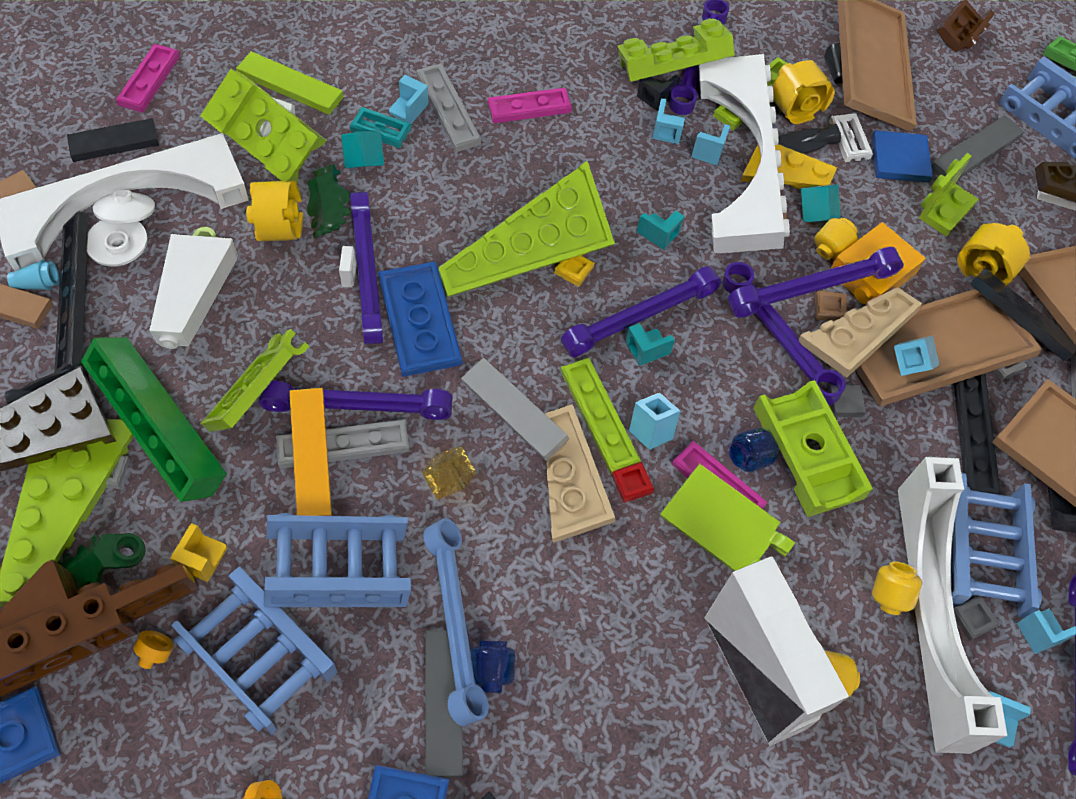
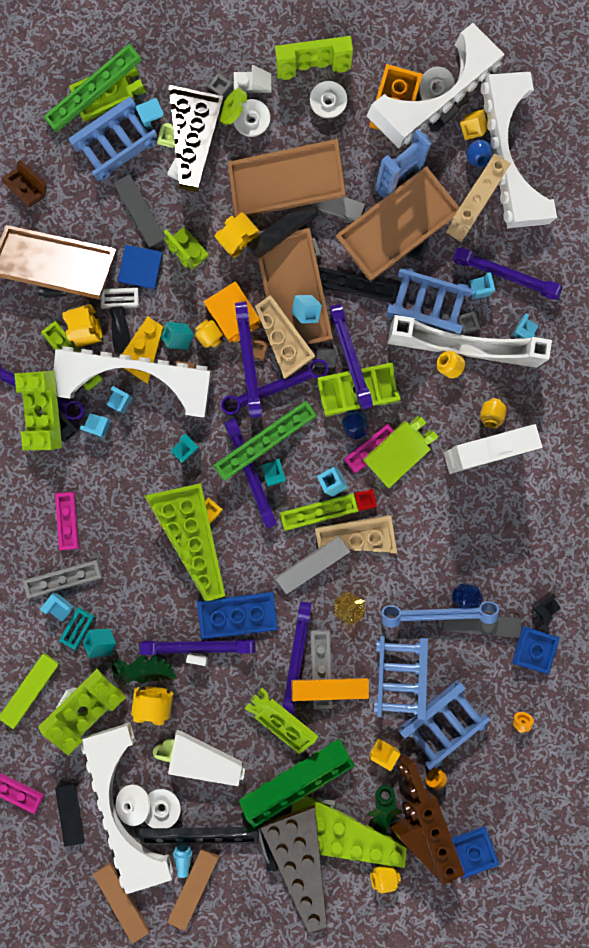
camera: 75 degrees left, 25 degrees up
none -> bright green tile [213,401,317,482]
none -> dark purple piece [329,304,373,410]

